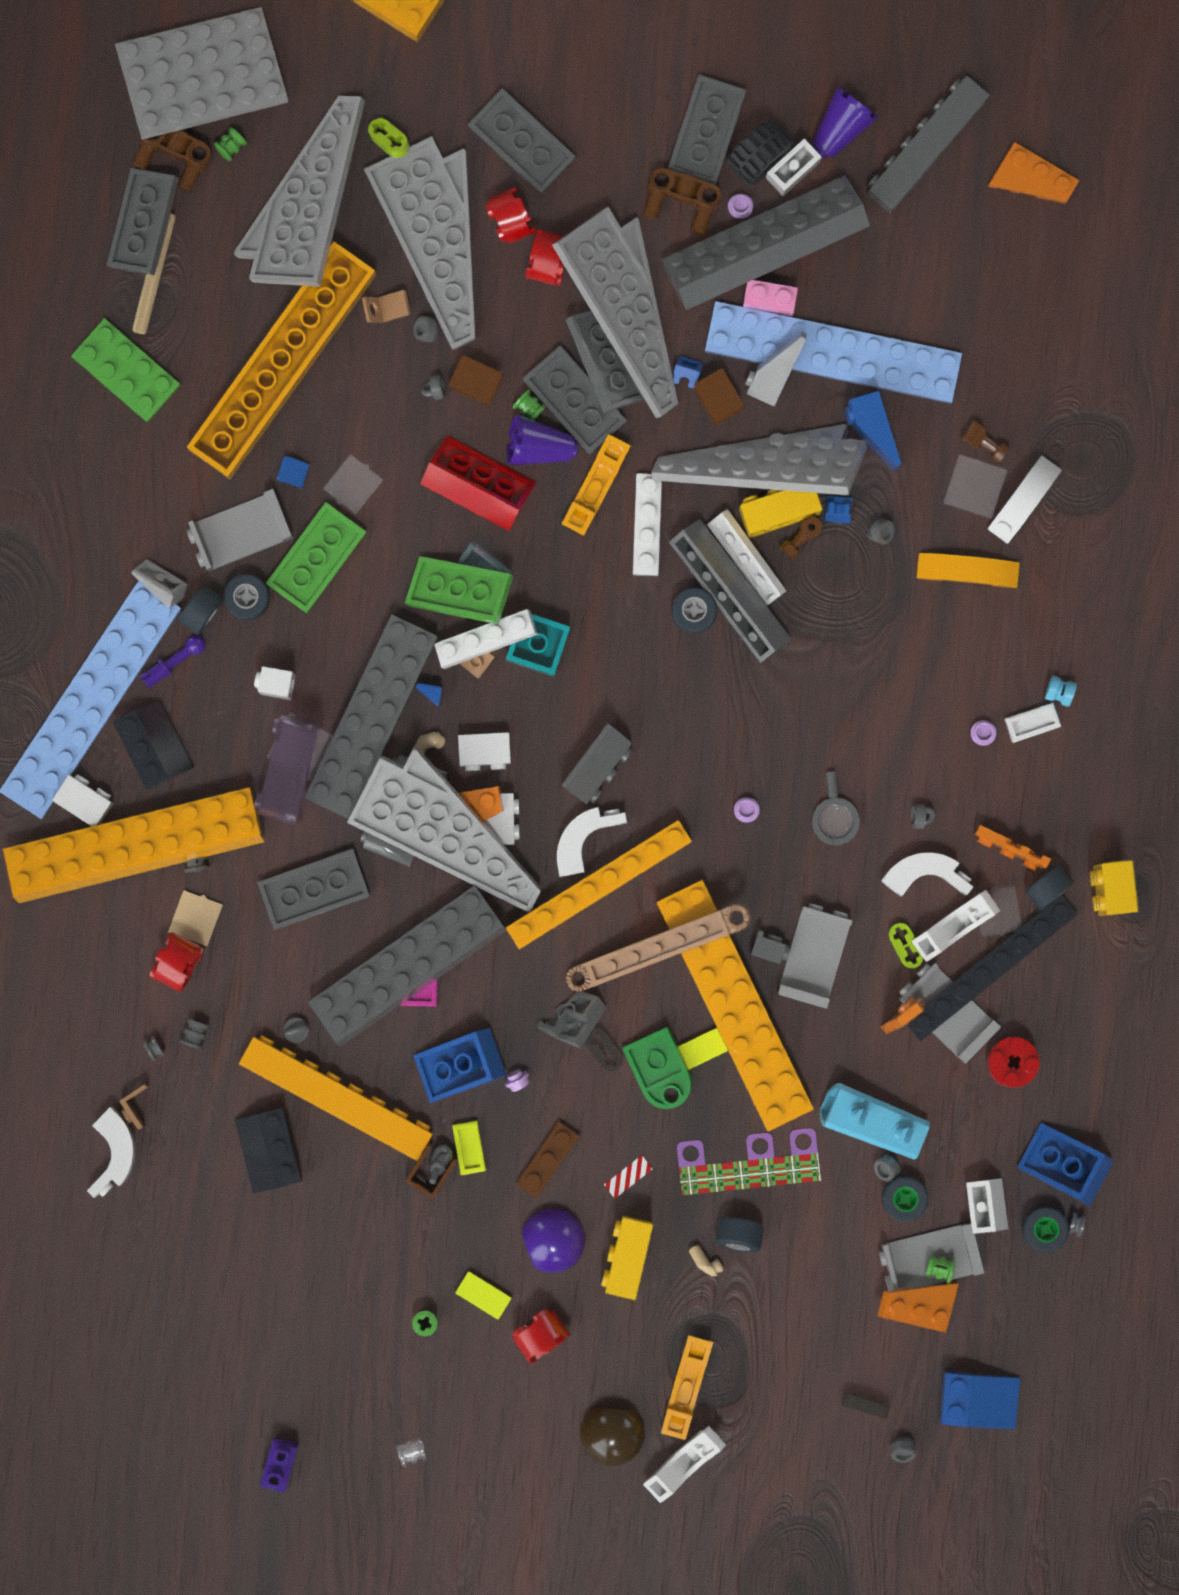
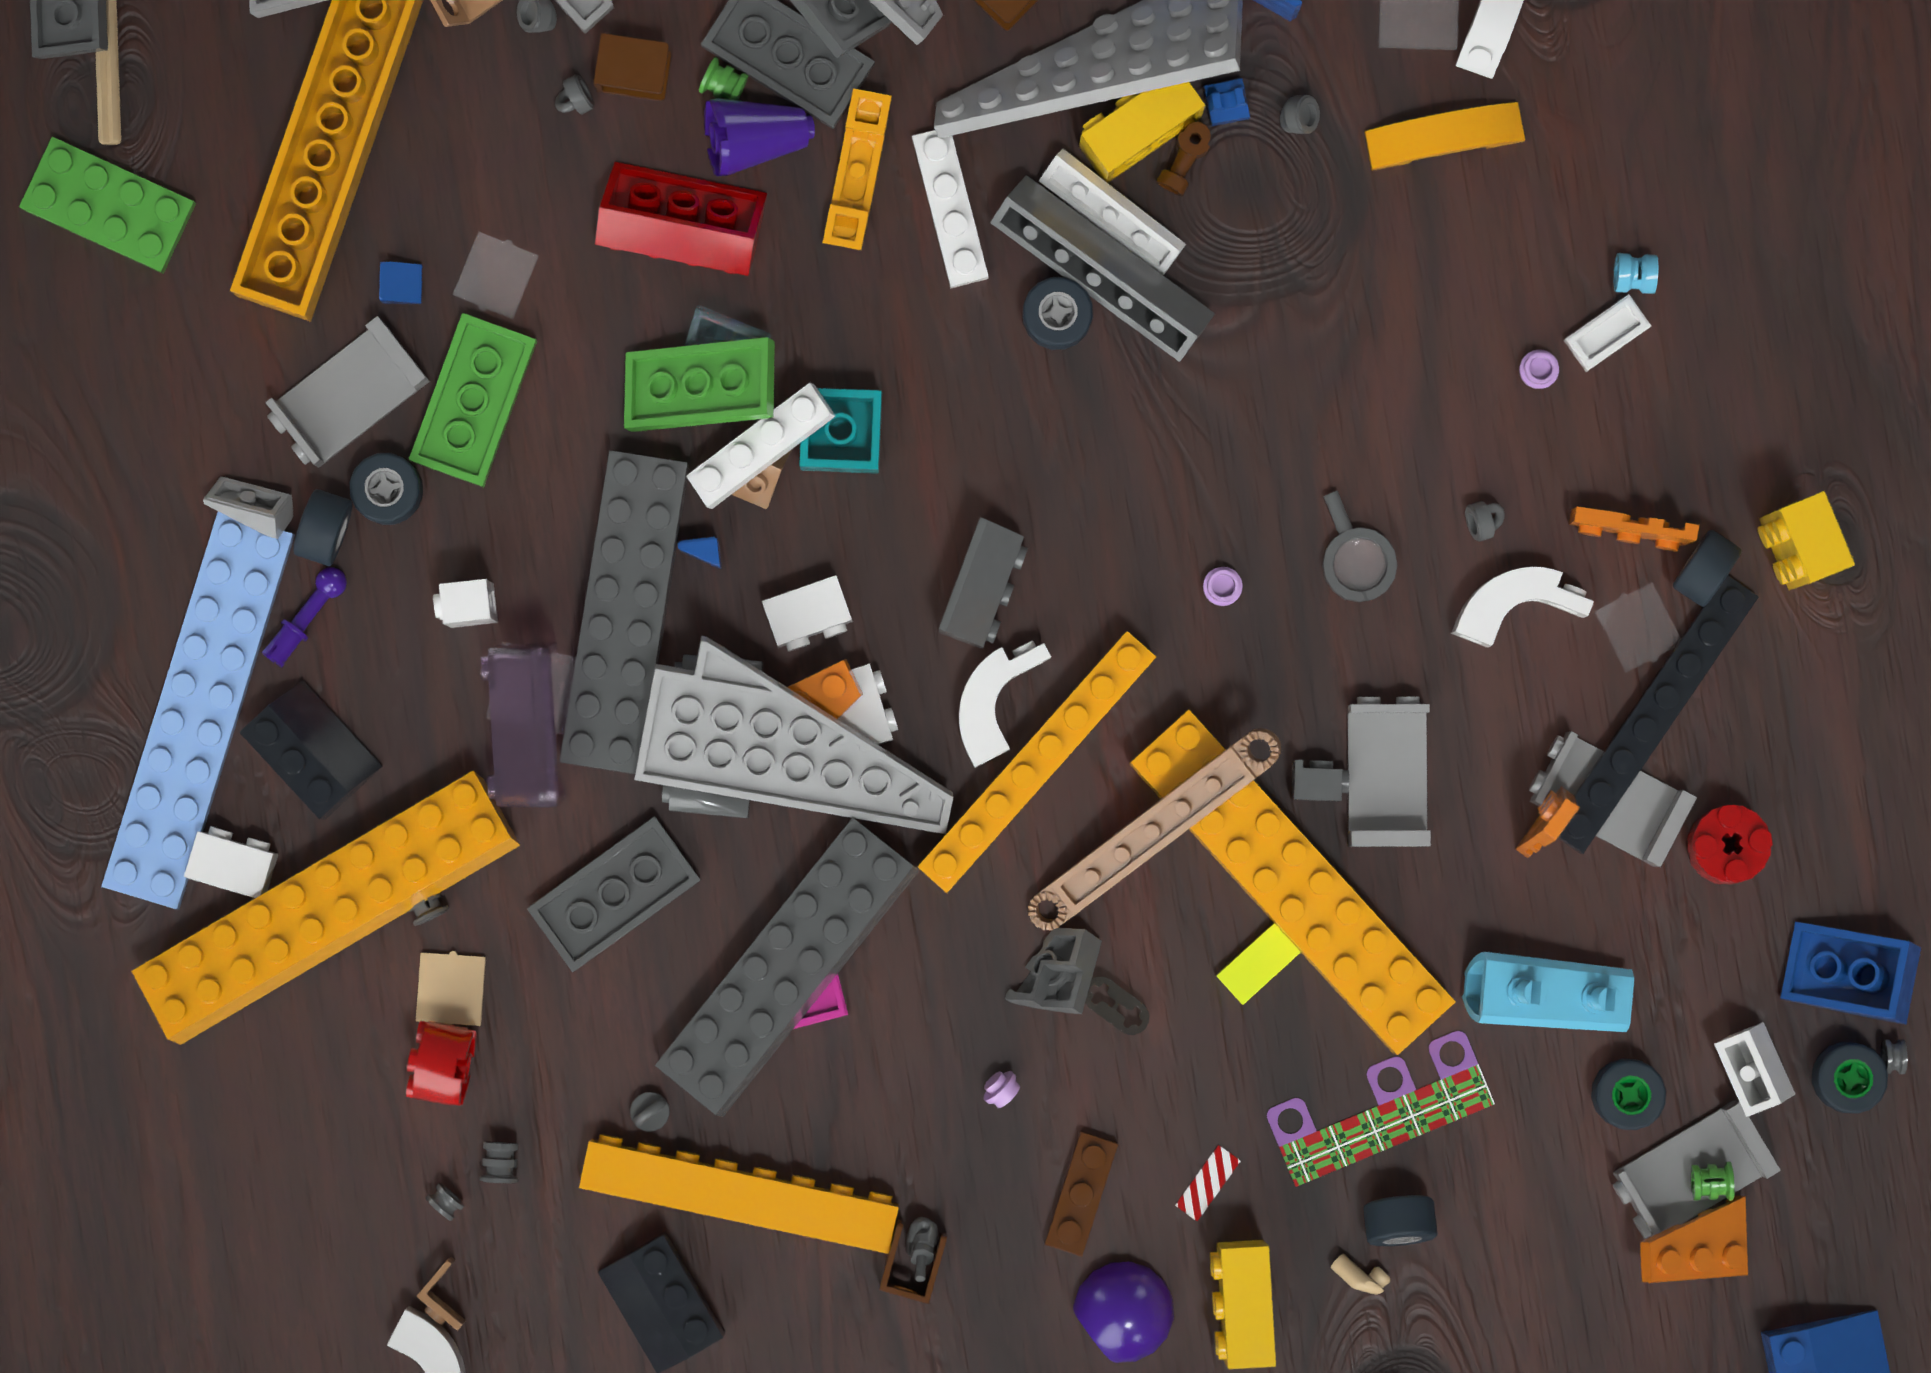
camera: 25 degrees left, 0 degrees up
tan arm [409,732,445,755] -> none
blue slope [413,1028,506,1103] -> none
neon yellow tile [452,1121,486,1175] -> none
green tile [622,1026,693,1109] -> none
dark grey tile [874,1154,901,1182] -> none
lime beam [888,923,923,968] -> none
white arch [912,890,1000,962] -> none

